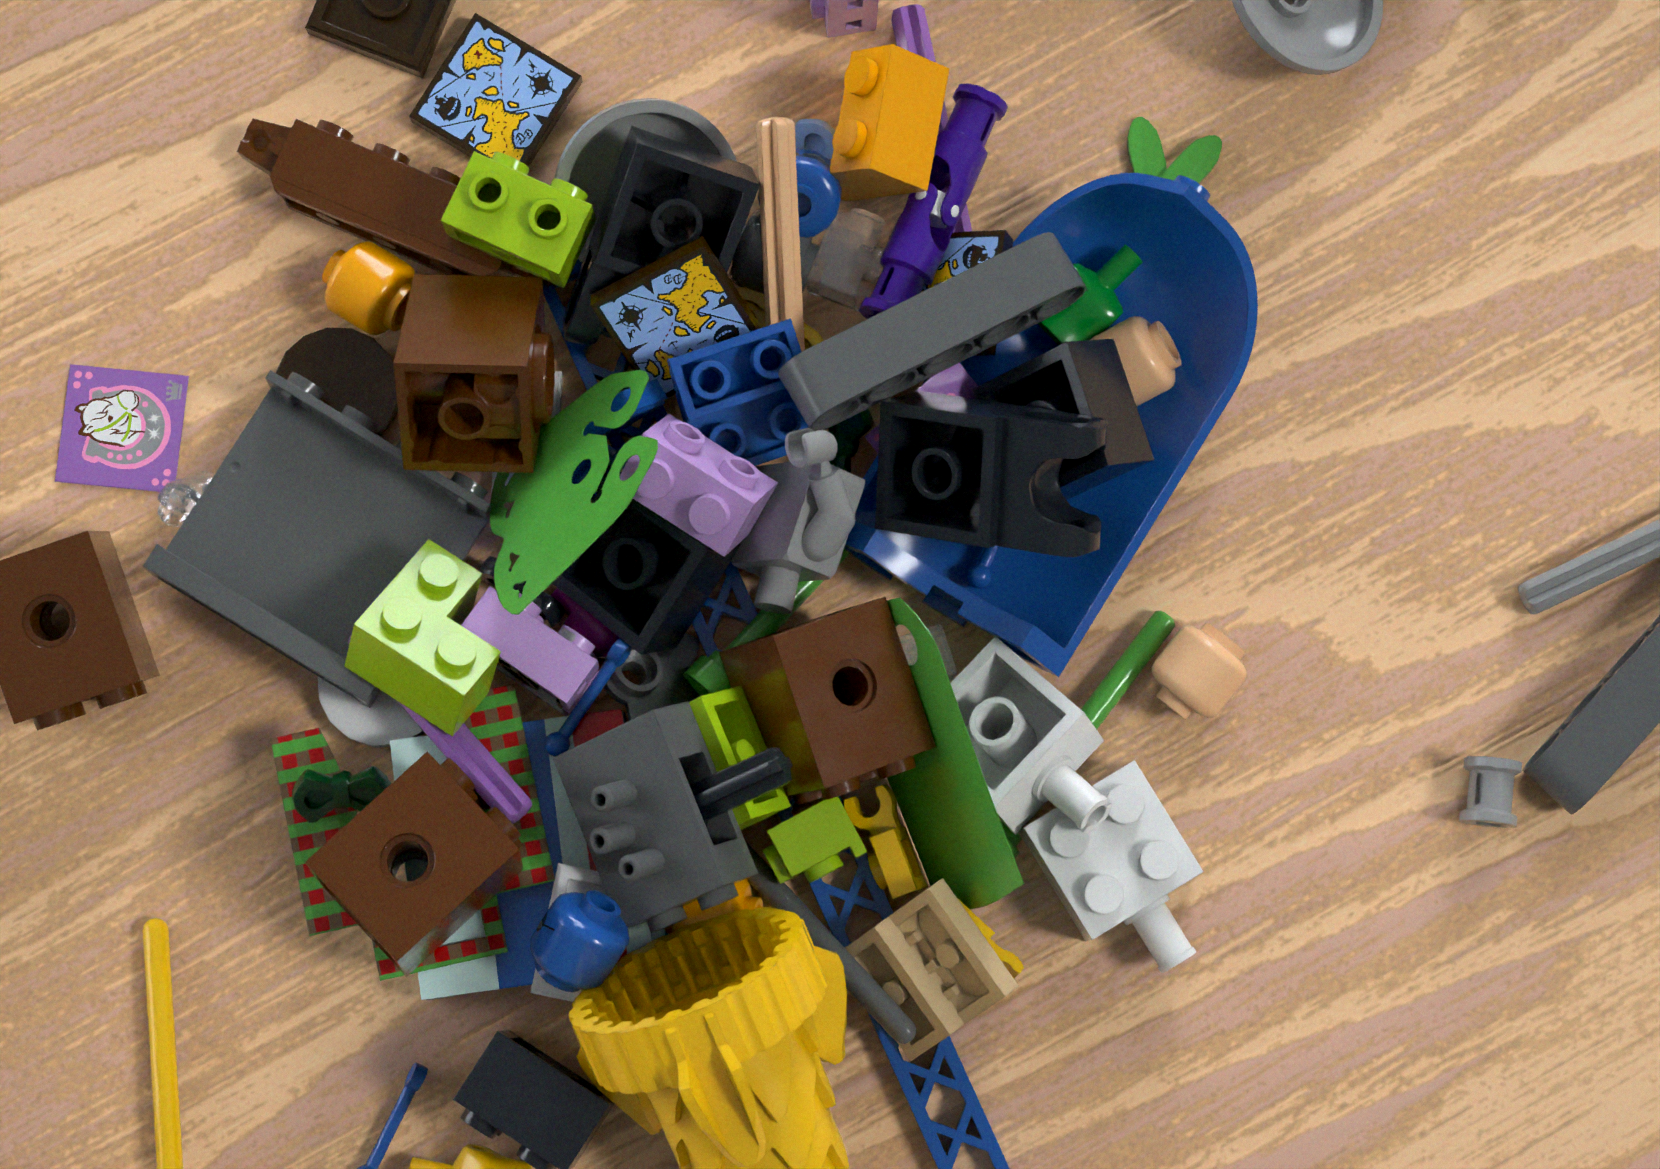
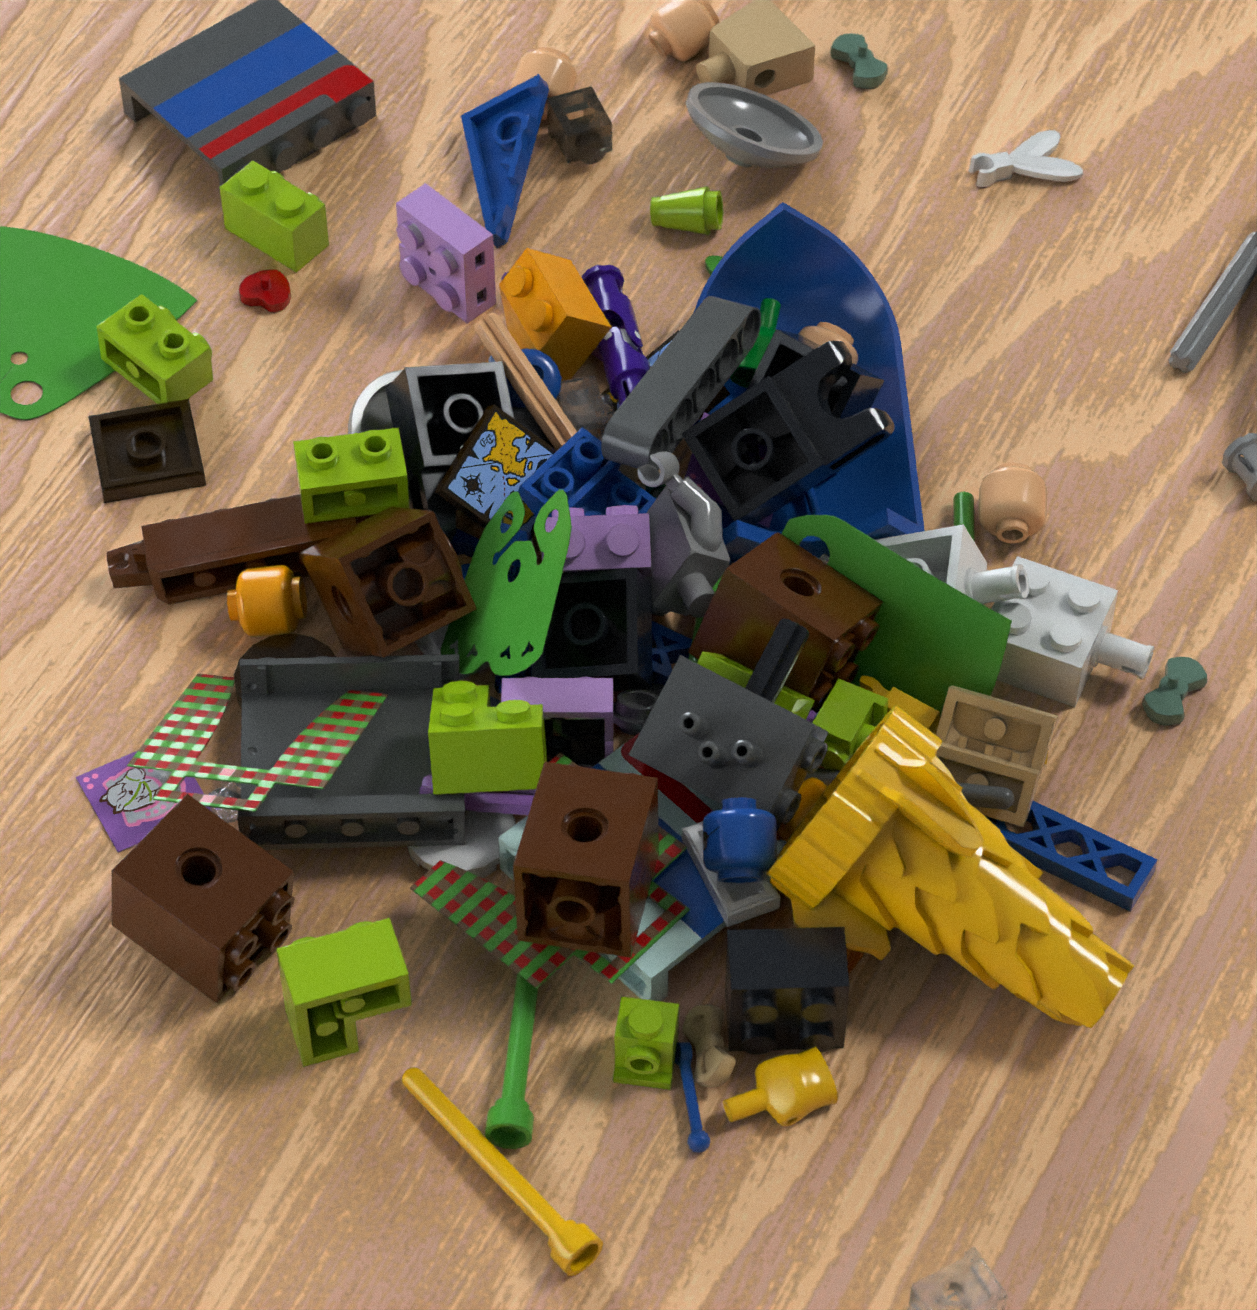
camera: 30 degrees left, 30 degrees down
dark green piece [292,766,391,823] -> none
tile [409,13,583,167] -> none
blue hinge [545,638,632,757] -> none
none -> piece [127,674,388,812]
none -> lime brick [276,918,412,1067]
none -> bright green piece [485,974,538,1149]
none -> lime brick [613,996,679,1090]
none -> lime cone [650,186,723,235]
none -> tan piece [682,1004,736,1087]
none -> white piece [968,130,1083,187]
none -> sand green piece [1142,657,1208,726]

